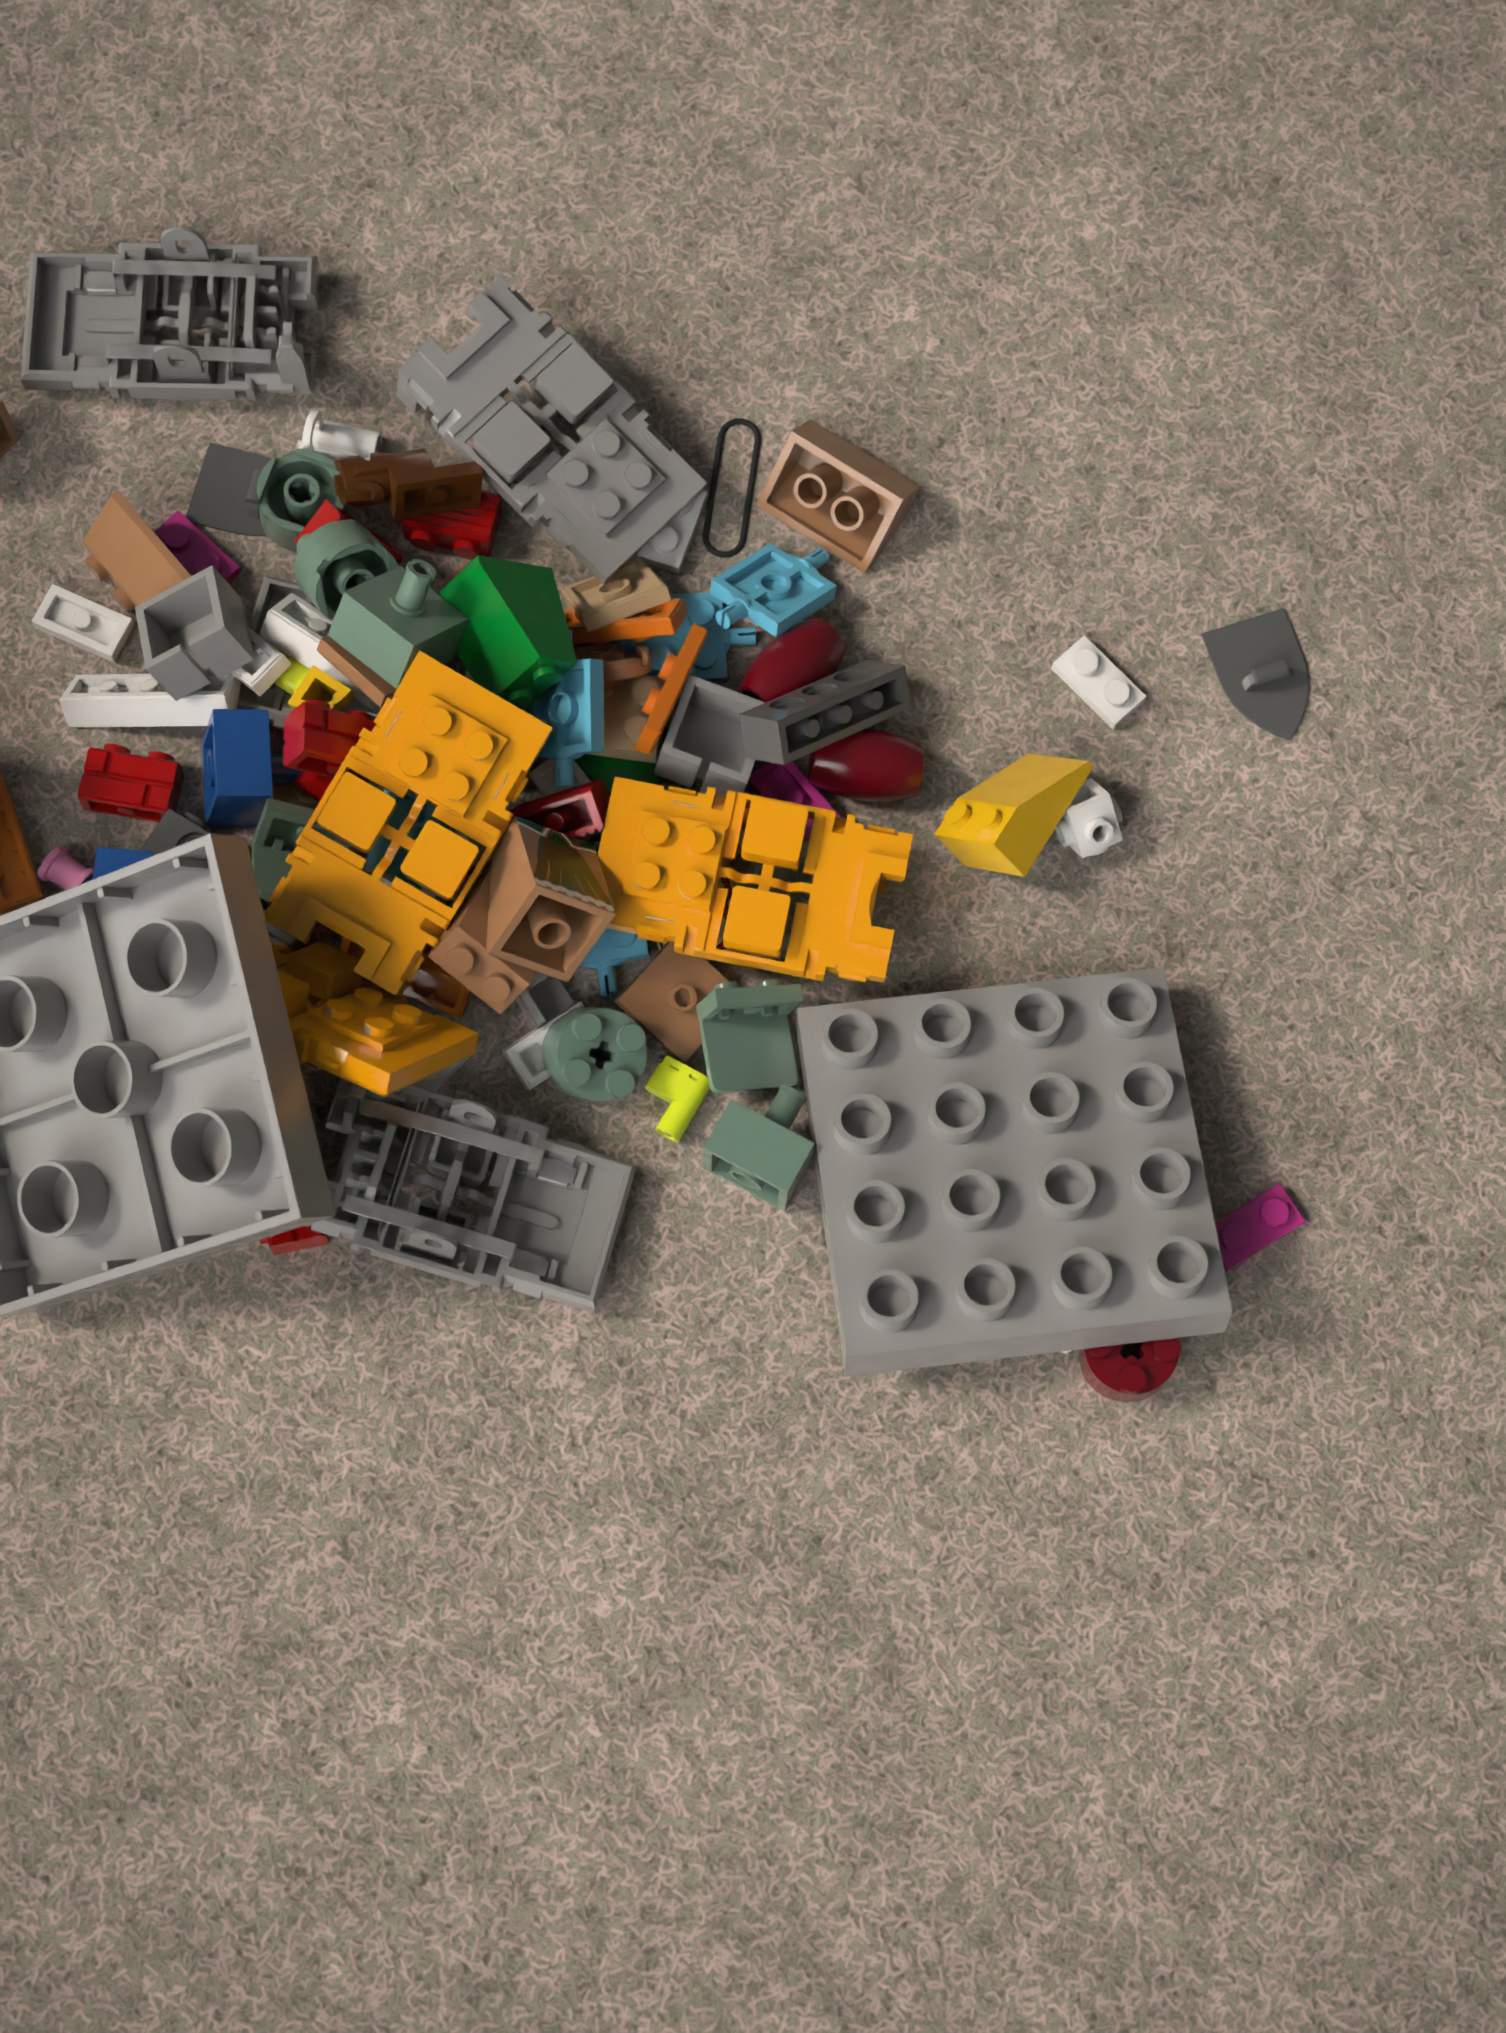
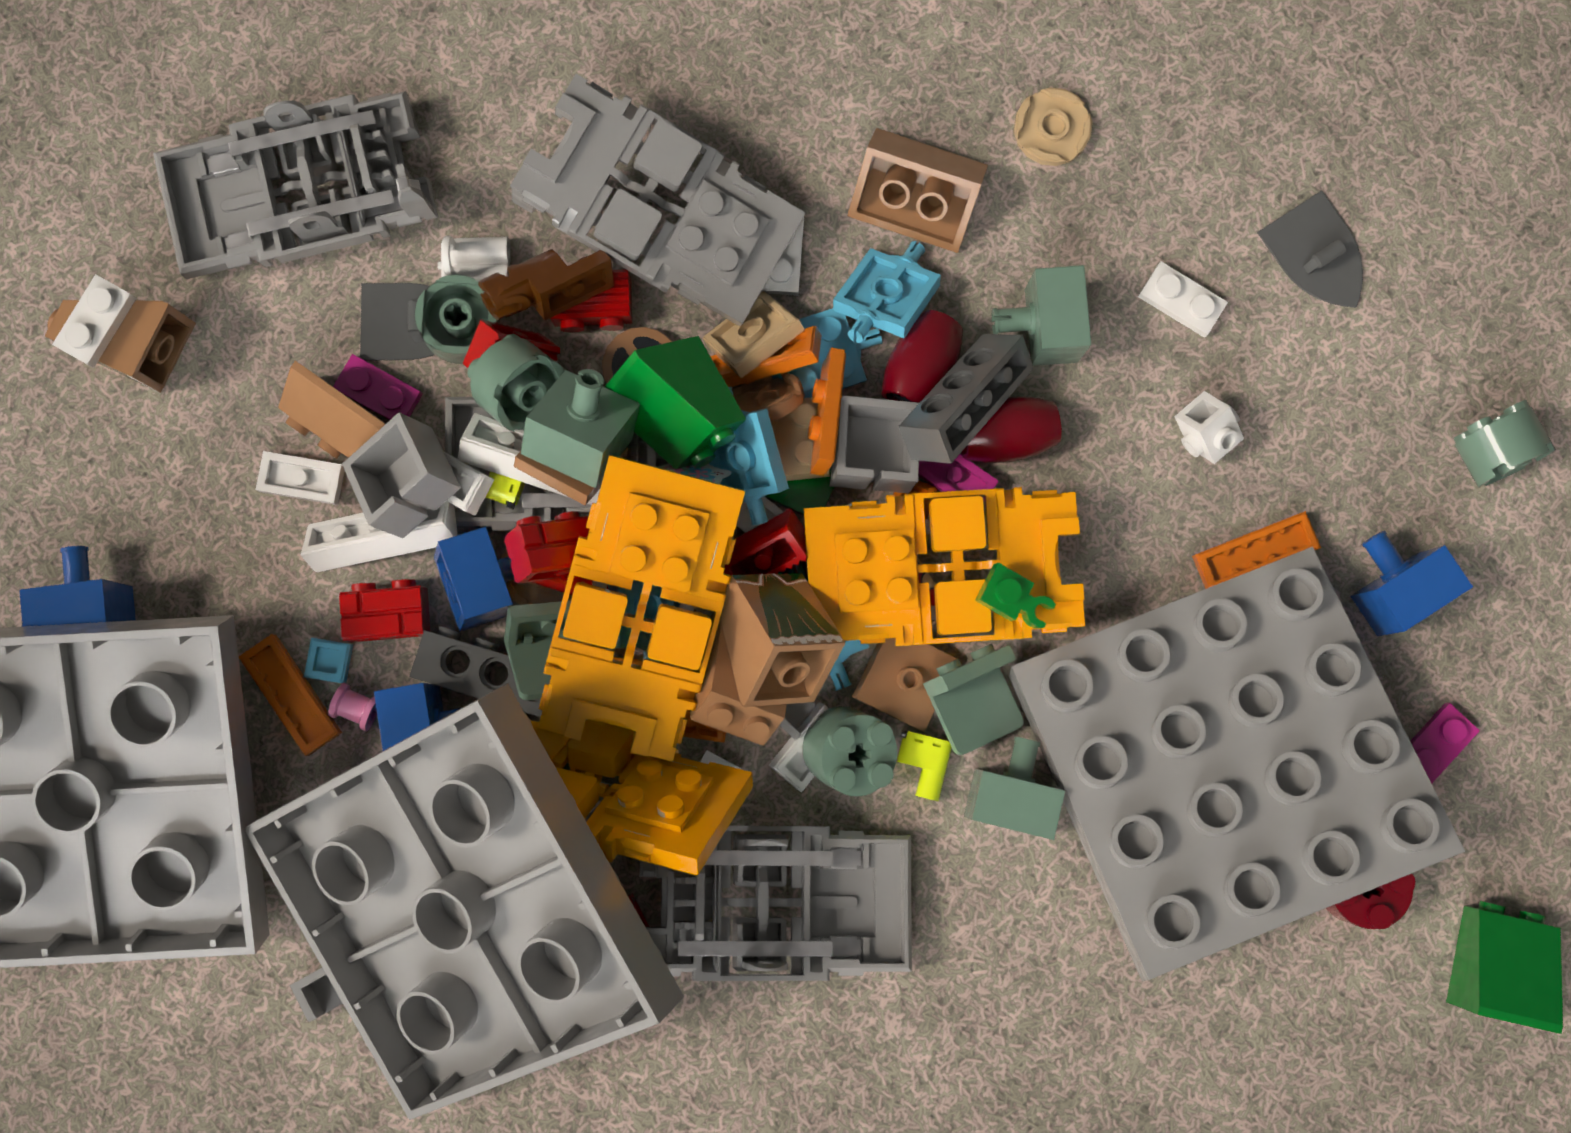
camera: 10 degrees left, 10 degrees up
yellow brick [287,665,355,711] -> none
black piece [703,418,761,558] -> none
yellow slope [934,753,1094,877] -> none
none -> medium azure tile [304,638,353,683]
none -> green plate [975,563,1056,629]
none -> sand green brick [991,265,1091,366]
none -> tan tile [1014,87,1093,166]
none -> orange plate [1192,511,1321,589]
none -> blue brick [1350,530,1473,636]
none -> green slope [1446,901,1563,1034]
none -> sand green brick [1453,400,1556,488]

